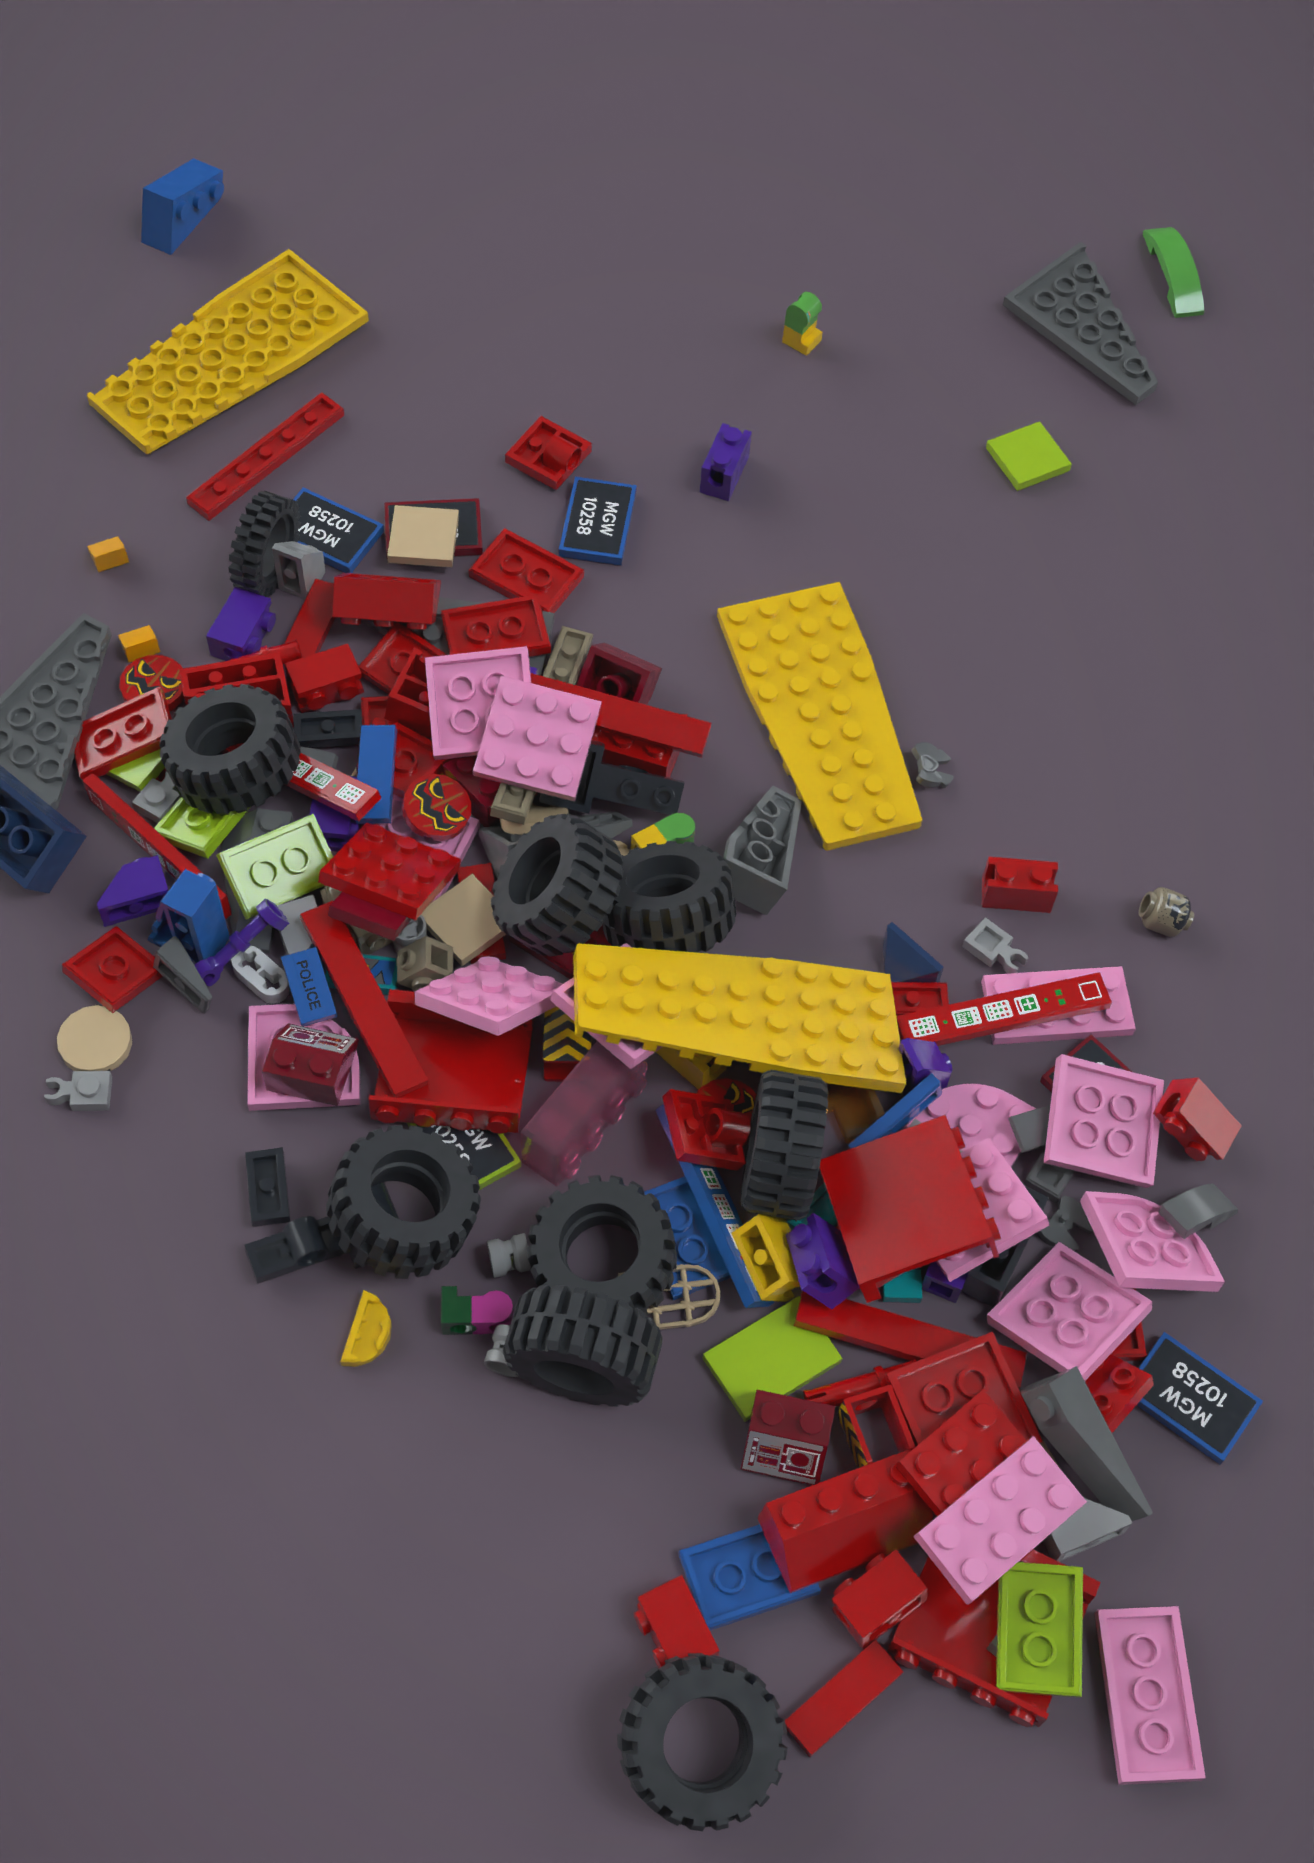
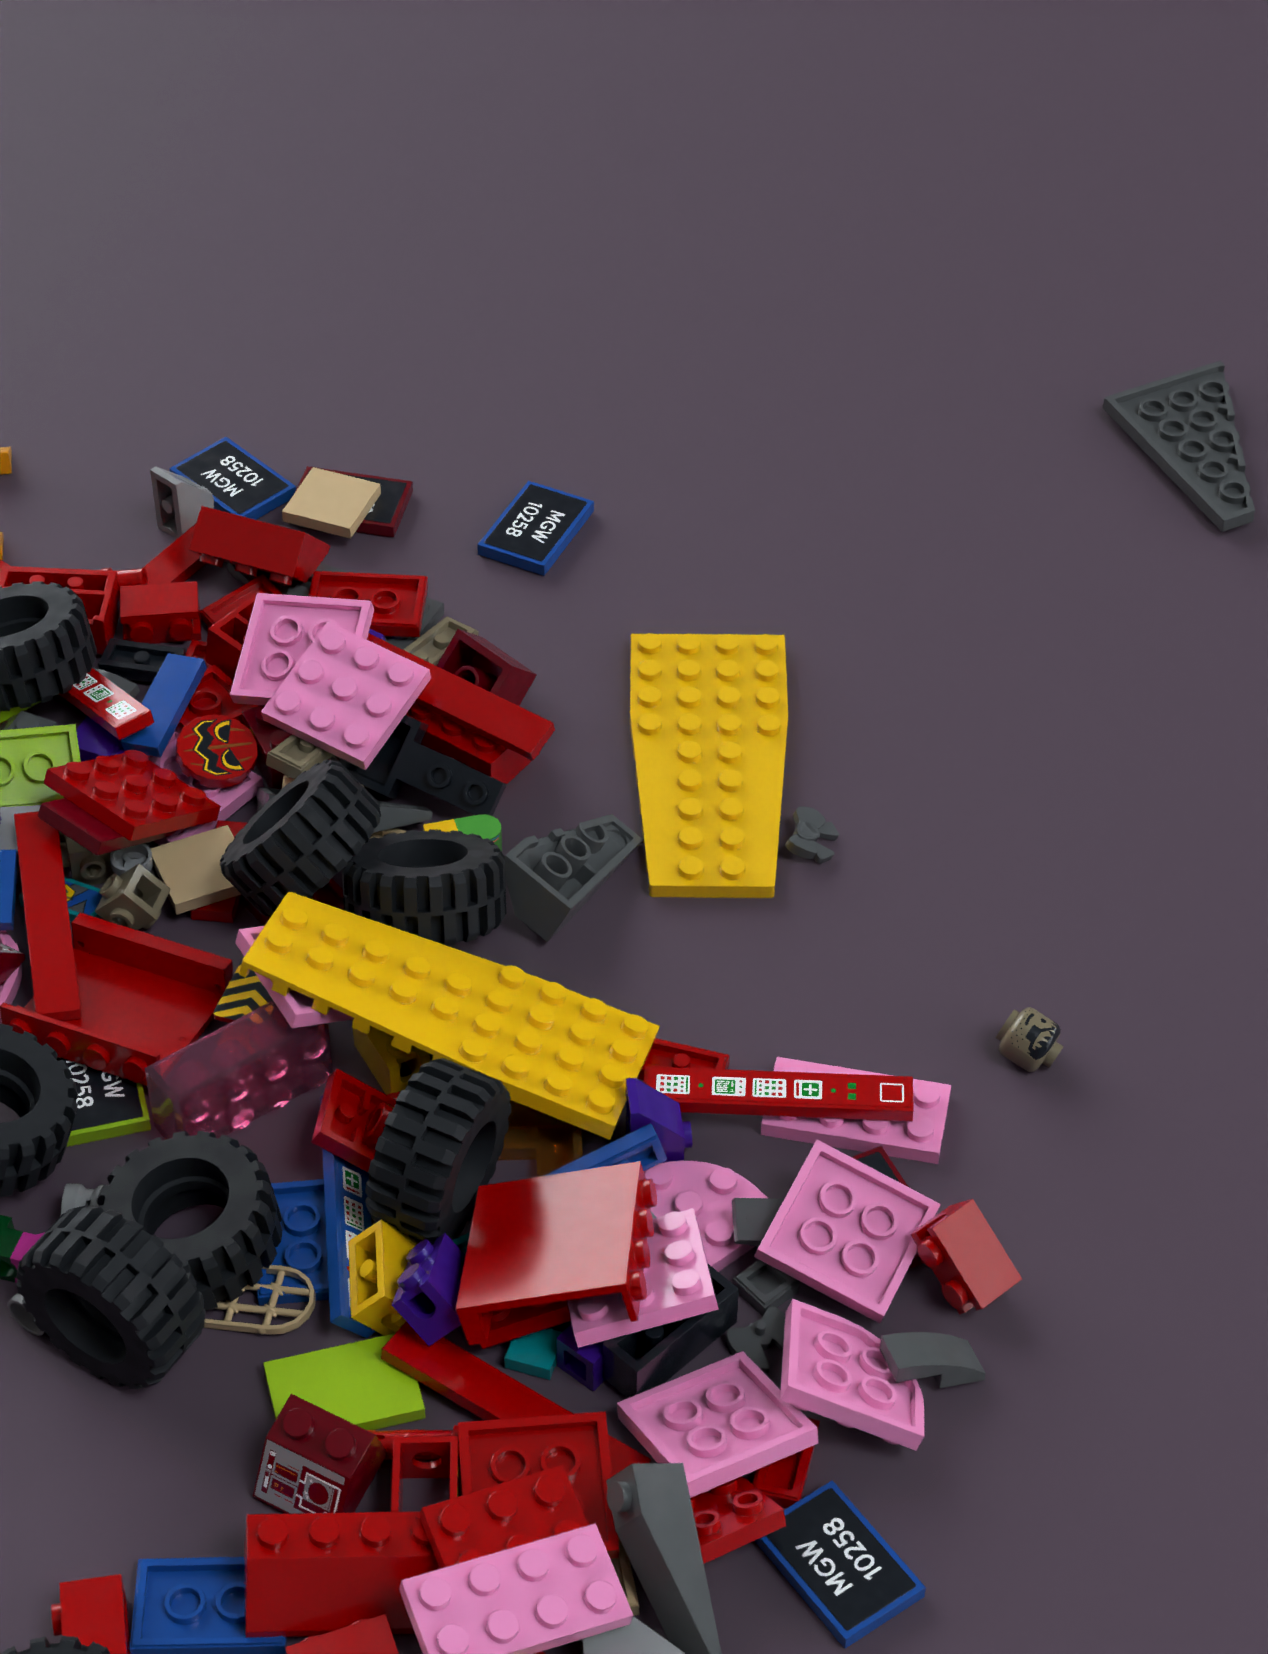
camera: 20 degrees right, 15 degrees down
yellow wing [87,249,369,454] -> none
blue wedge [141,158,224,255] -> none
red tile [186,392,344,521] -> none
dark purple brick [206,587,276,661] -> none
black tyre [228,491,301,597] -> none
bright pink plate [415,956,562,1036] -> none
red tile [468,528,584,613] -> none
red plate [505,416,592,490] -> none
dark purple brick [700,423,752,501] -> none
leg [782,292,823,356] -> none
dark blue slope [883,922,944,982] -> none
light grey plate [962,917,1028,974] -> none
red brick [982,856,1058,913] -> none
lime tile [986,421,1072,491] -> none

